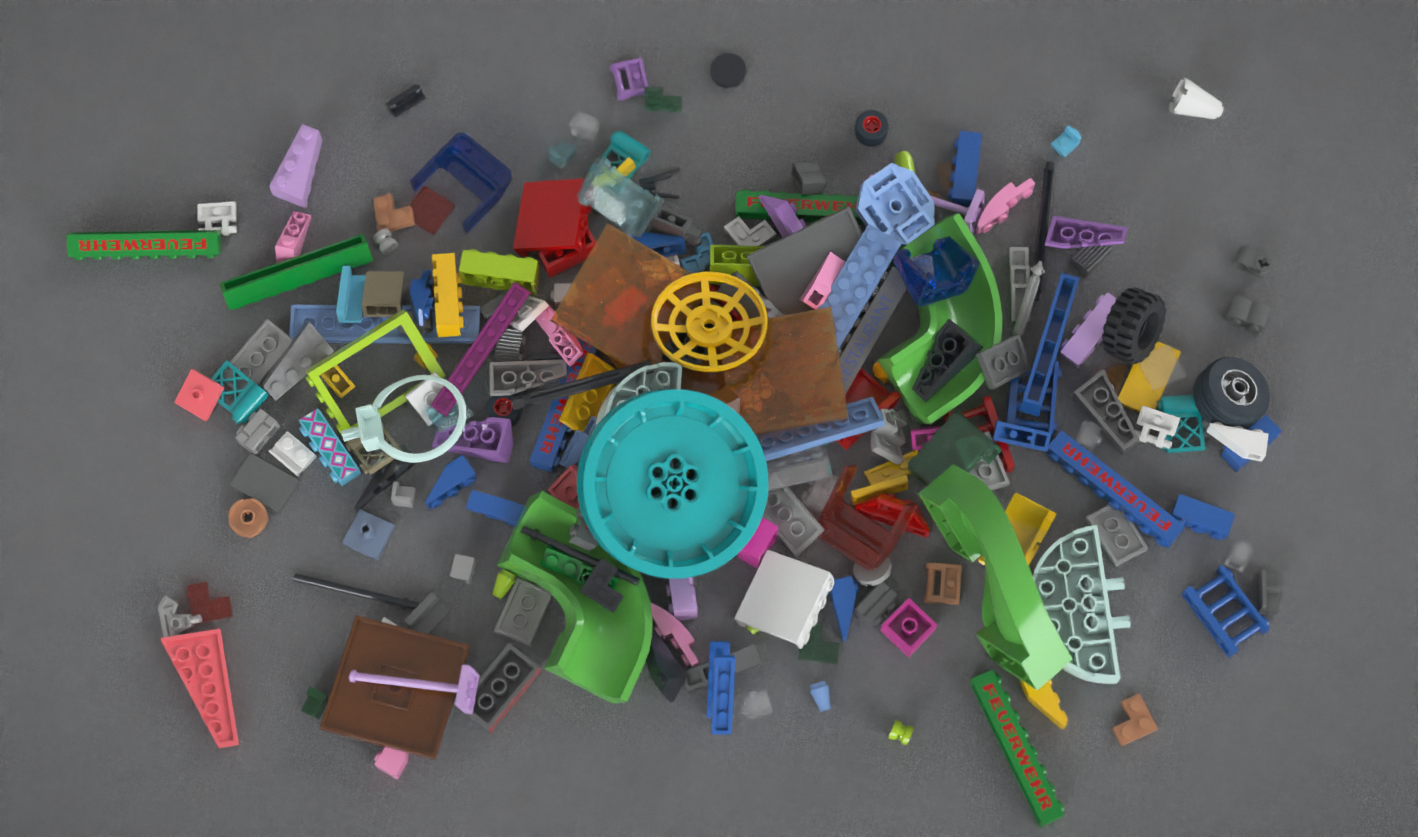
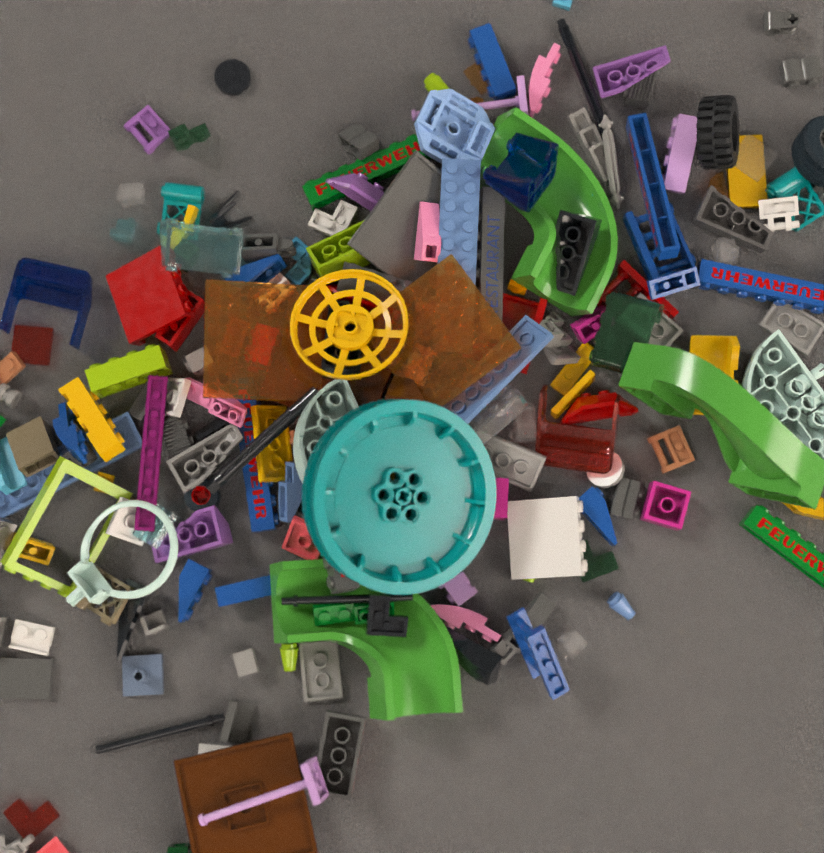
camera: 30 degrees left, 10 degrees up
nougat plate [228,498,269,538] -> none
brick [298,408,361,486] -> none
black wheel [855,110,888,147] -> none
lime wheel [889,720,914,746] -> none
dark grey tile [976,334,1032,390] -> none

